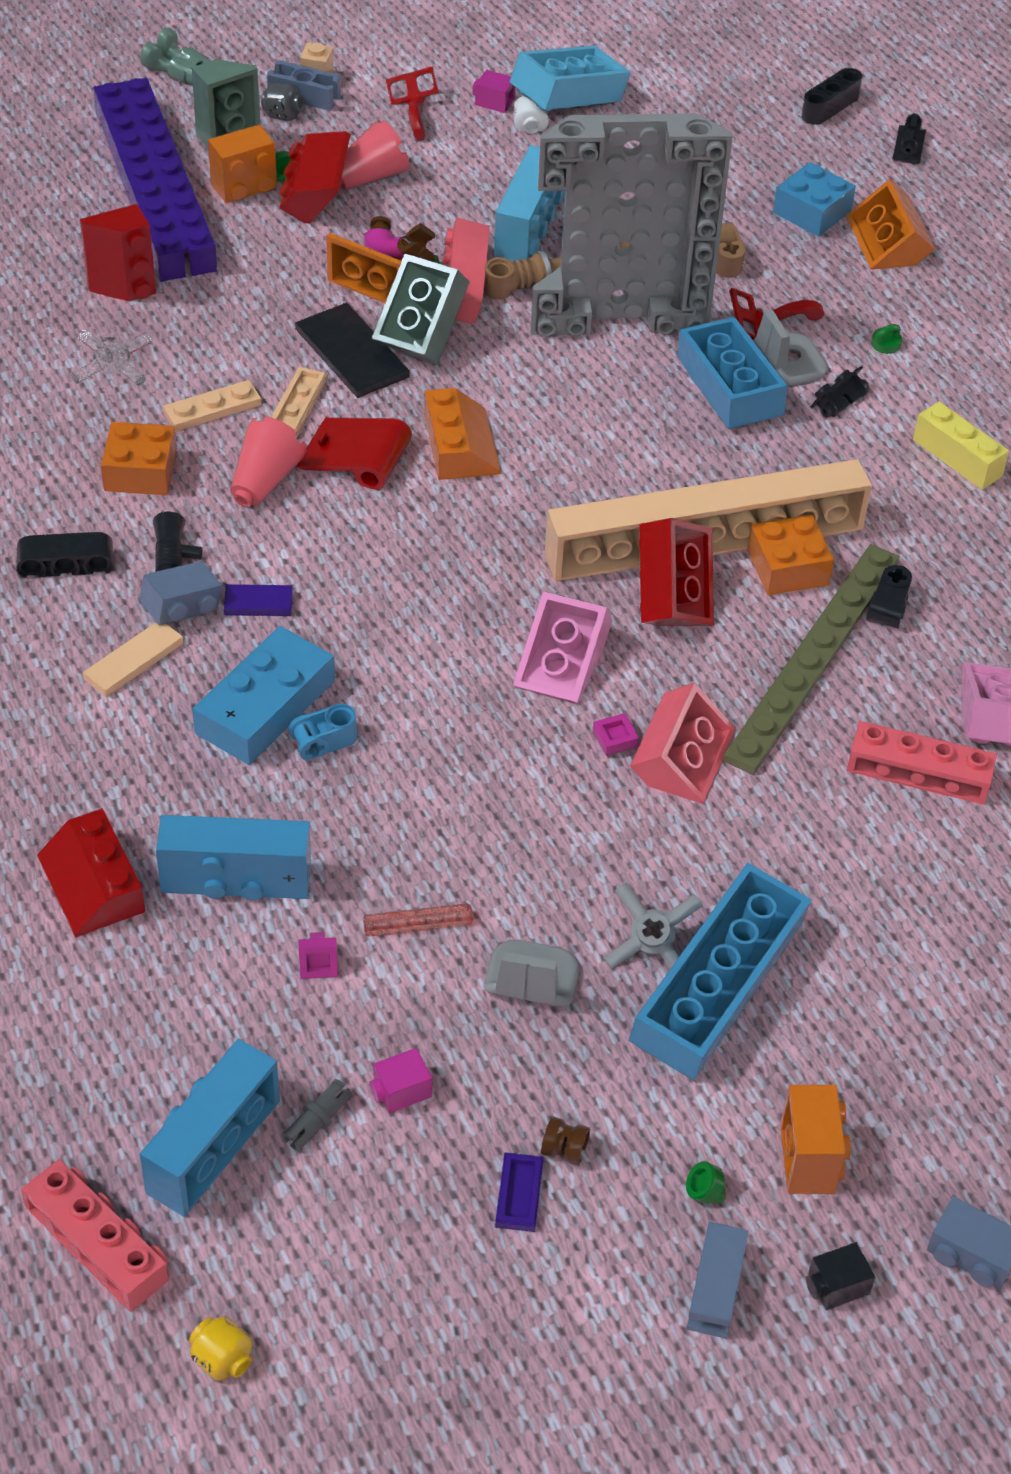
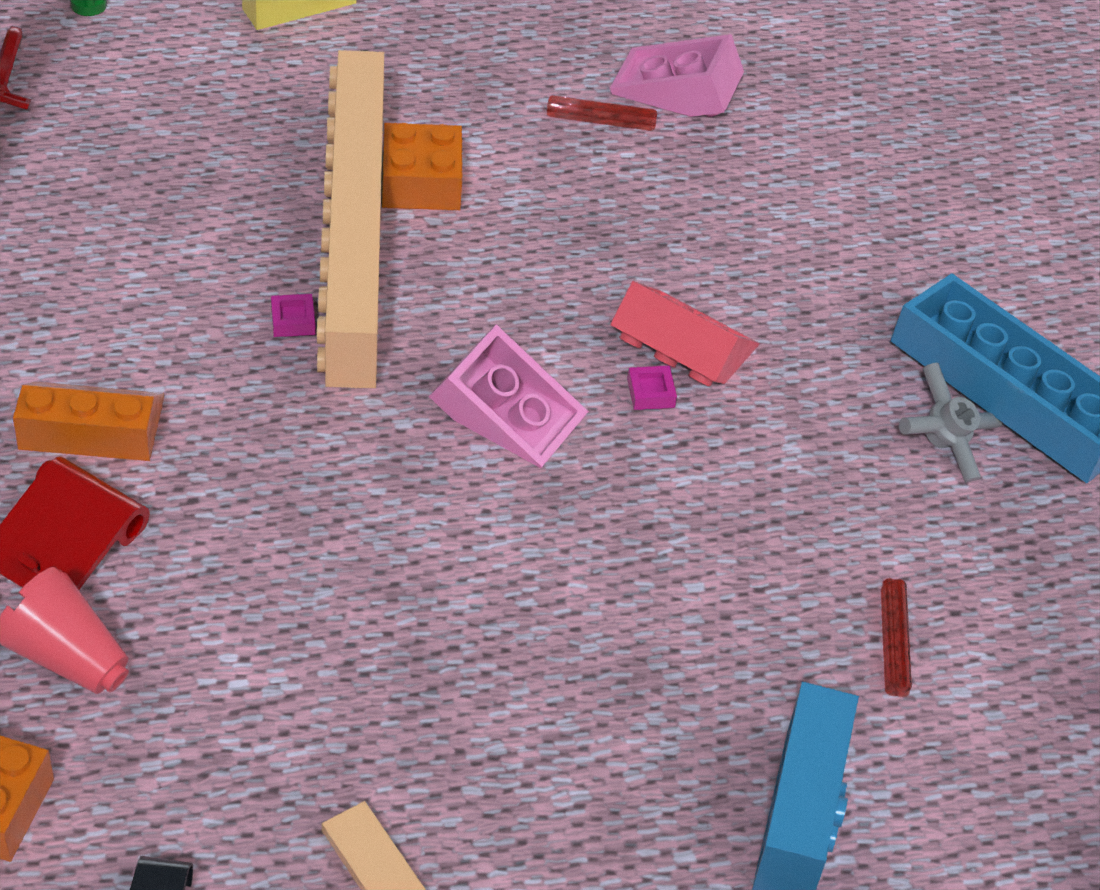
camera: 80 degrees left, 0 degrees up
sand blue brick [139,561,222,625] -> none
black piece [153,511,202,572] -> none
dark azure brick [192,626,335,765] -> none
dark purple tile [224,584,293,616] -> none
dark azure piece [288,703,358,761] -> none
dark pink tile [298,932,338,979] -> none
light grey piece [484,940,579,1007] -> none
red slope [639,518,714,626] -> none
dark azure brick [678,317,787,429] -> none
olive plate [723,544,900,775] -> none
light grey piece [754,310,827,387] -> none
black hinge [810,365,869,418] -> none
coral brick [847,721,997,805] -> none
black piece [866,565,912,629] -> none
none -> clear red axle [547,95,657,131]

